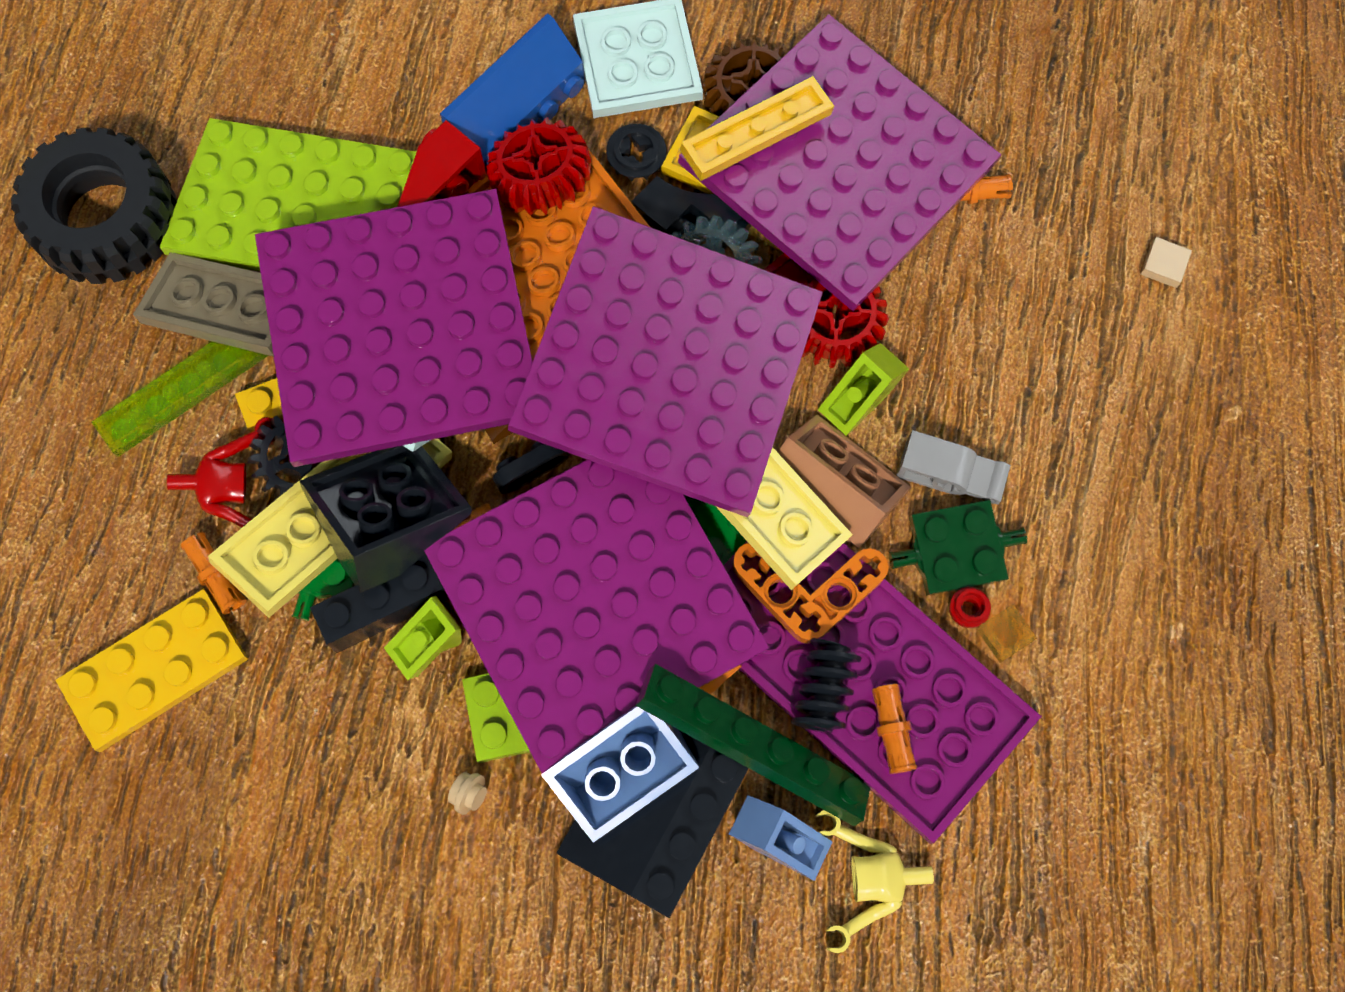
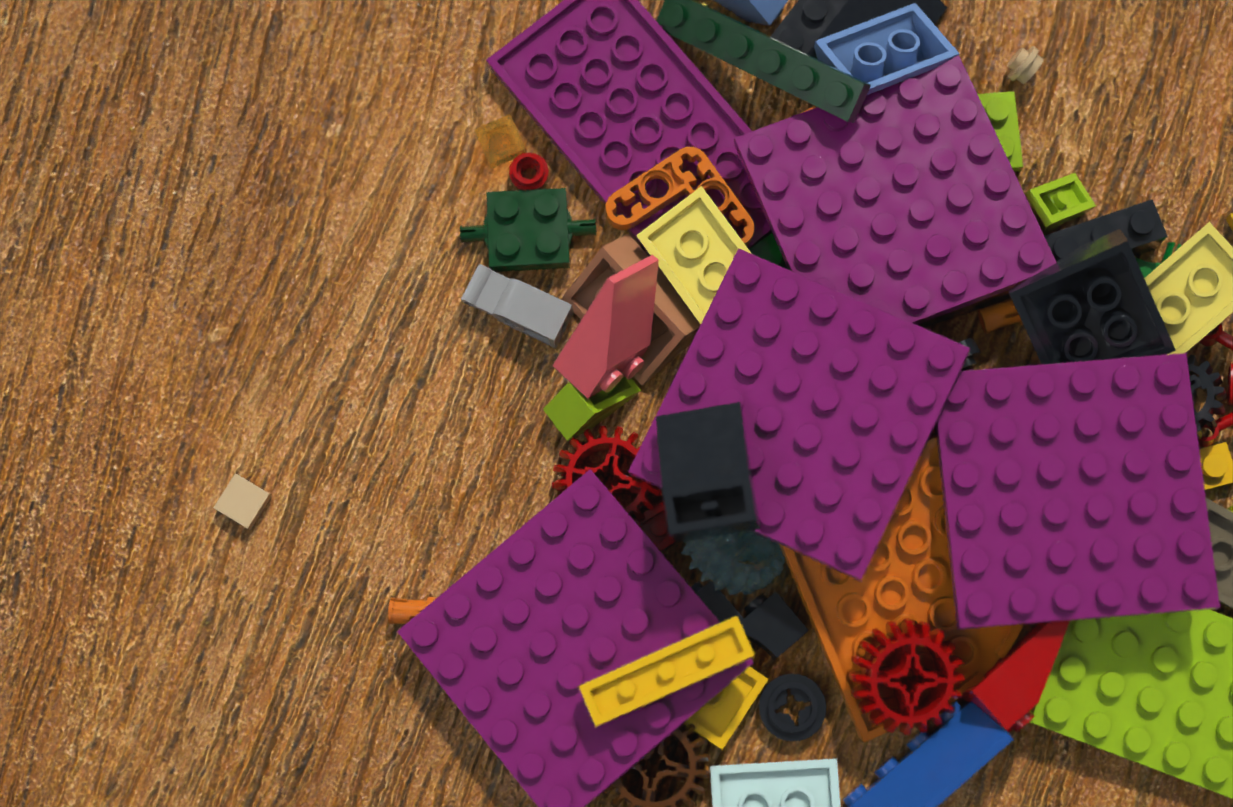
camera: 165 degrees left, 5 degrees up
black piece [791,638,862,733] -> none
orange pin [871,684,917,774] -> none
none -> coral slope [552,255,659,399]
none -> black slope [656,402,761,543]

